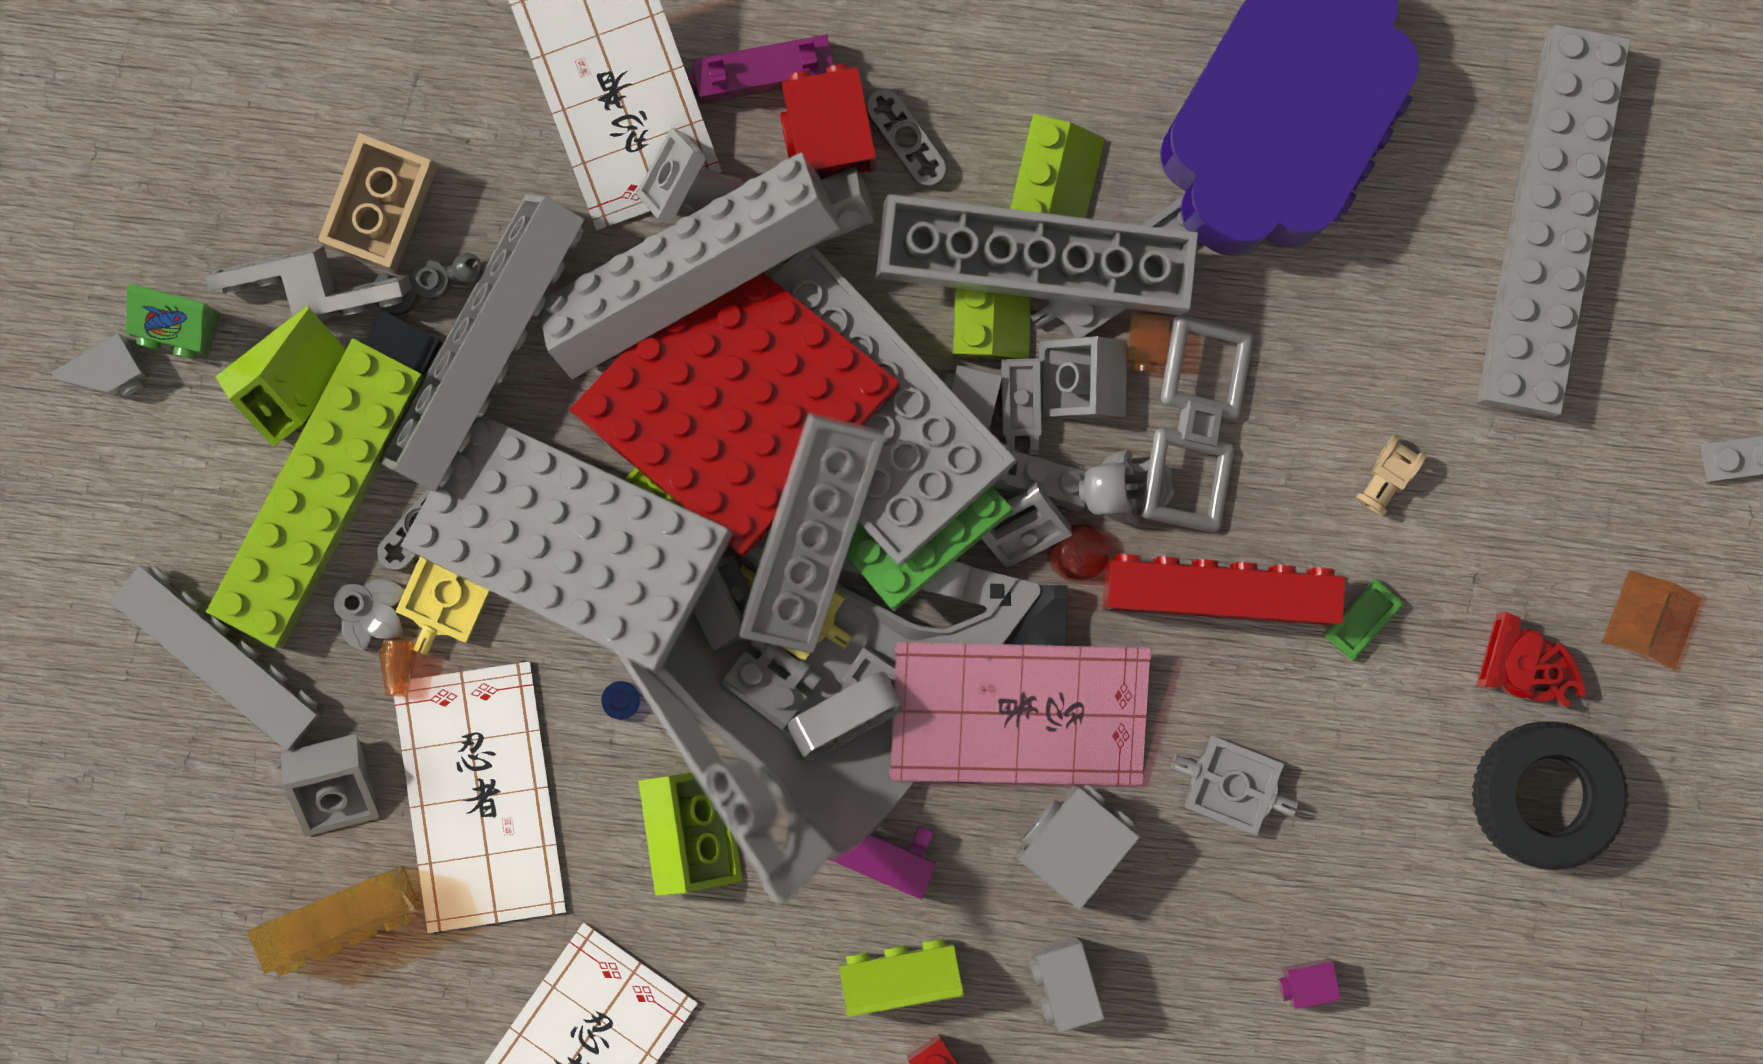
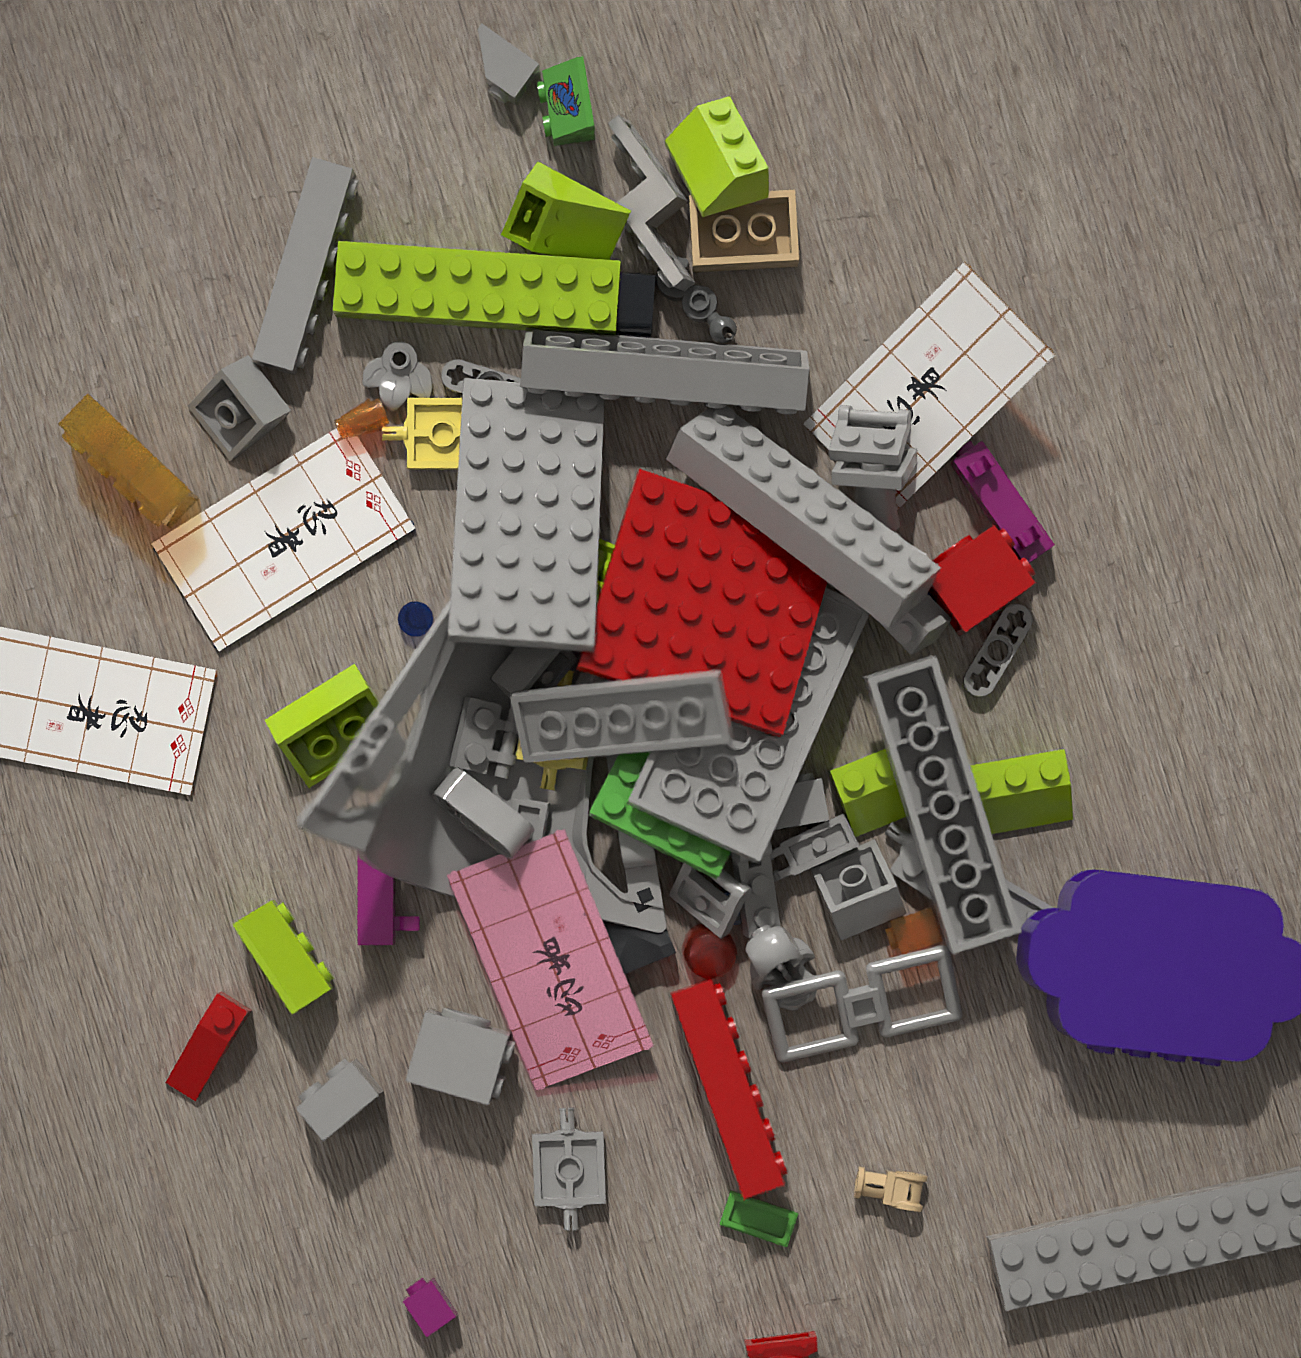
camera: 70 degrees right, 0 degrees up
none -> lime slope [665,96,769,217]
none -> light grey plate [829,405,912,466]

